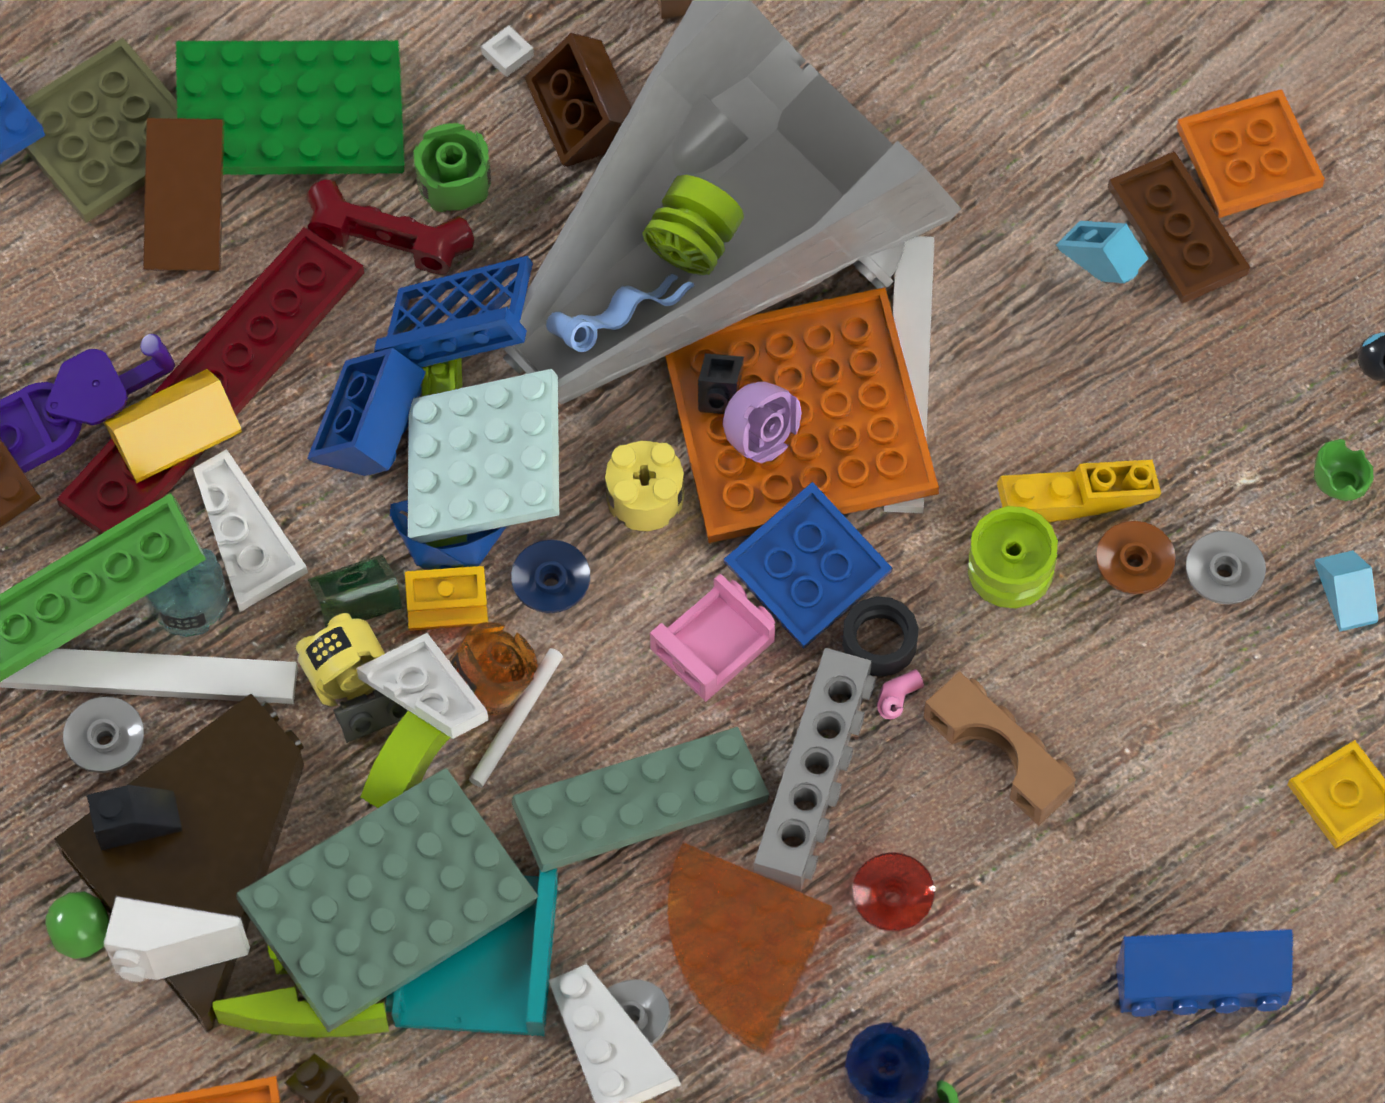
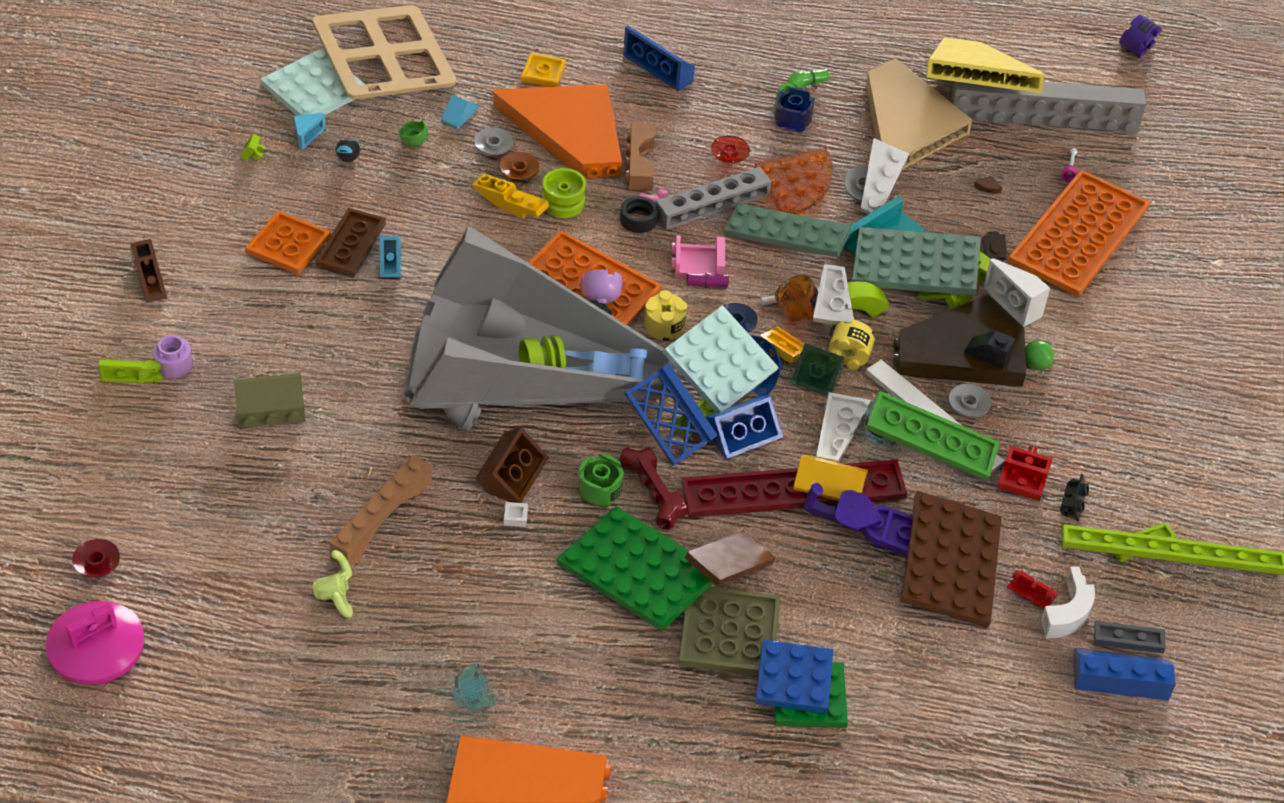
camera: 140 degrees left, 15 degrees down
blue plate [724,482,893,649] -> none
none -> orange slope [493,84,622,178]
none -> magenta pin [686,272,729,288]

